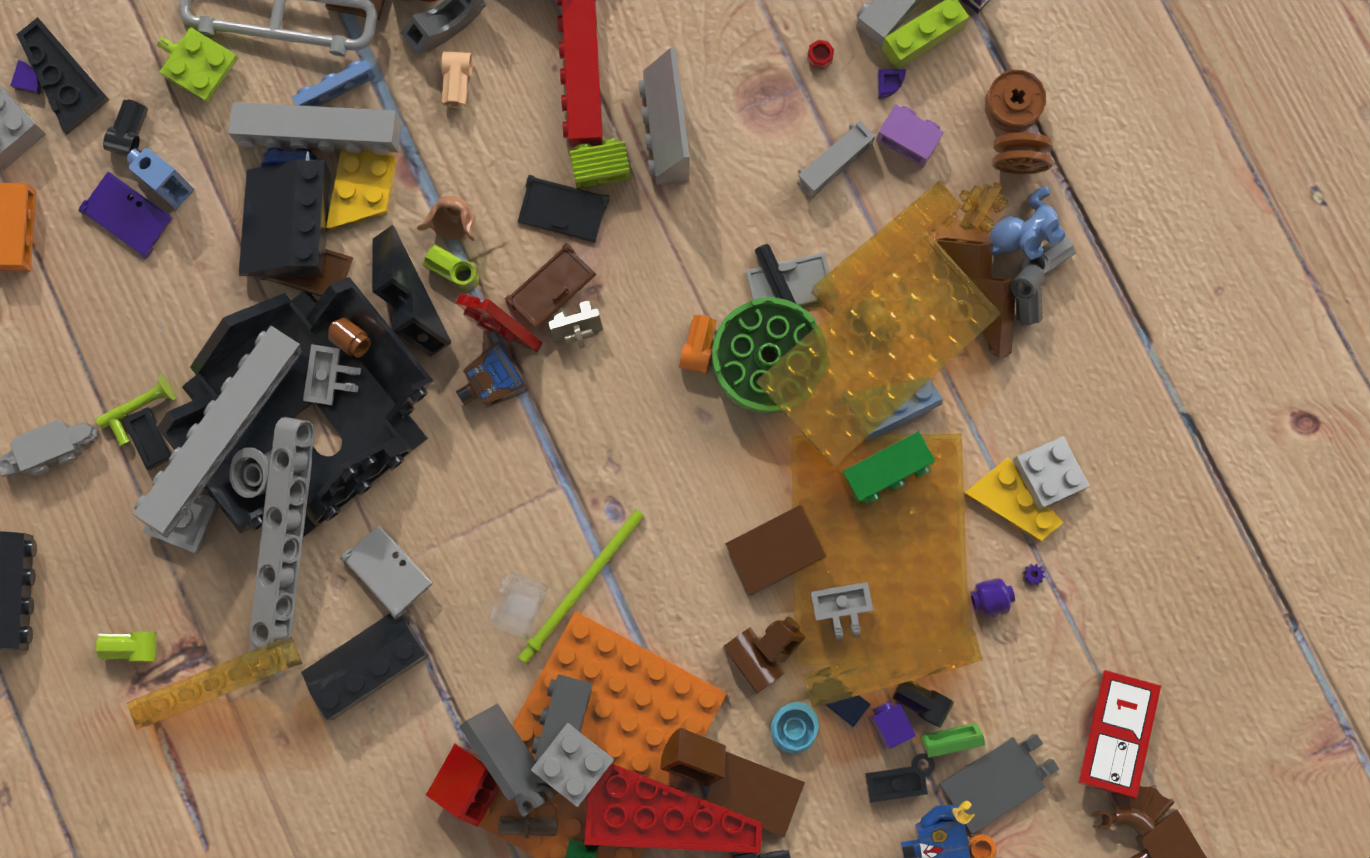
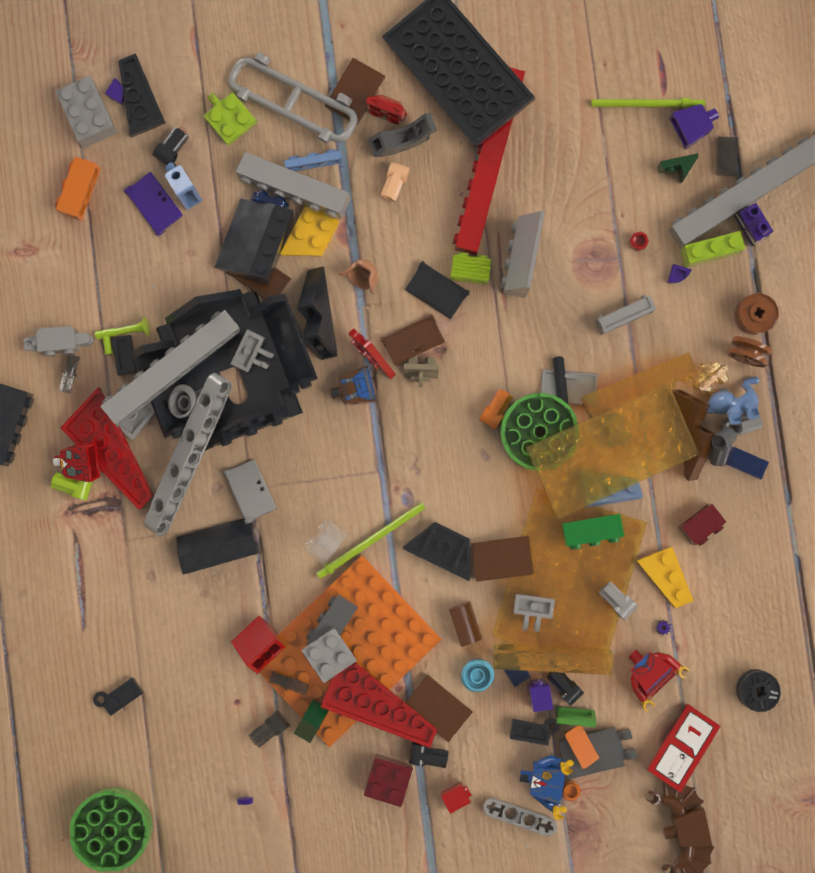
camera: 20 degrees right, 5 degrees up
clear yellow brick [127,637,303,730] -> none
dark orange brick [328,318,371,358] -> none
lime piece [422,245,479,292] -> none
dark grey tile [459,703,559,817] -> none
reddish brown brick [660,728,726,786] -> none
reddish brown brick [753,617,806,662] -> none
medium lavender brick [876,104,944,168] -> none
dark purple head [970,578,1015,619] -> none
light grey plate [1013,436,1090,510] -> none
none -> red torso [53,442,100,482]
none -> clear smoke axle [59,354,80,393]
none -> red wing [60,387,154,510]
none -> black wing [402,522,470,581]
none -> orange slope [563,726,599,769]
none -> light grey piece [598,581,638,621]
none -> red torso [629,650,689,712]
none -> dark red brick [678,504,726,546]
none -> clear blue tile [725,447,769,480]
none -> black wheel [736,669,781,712]

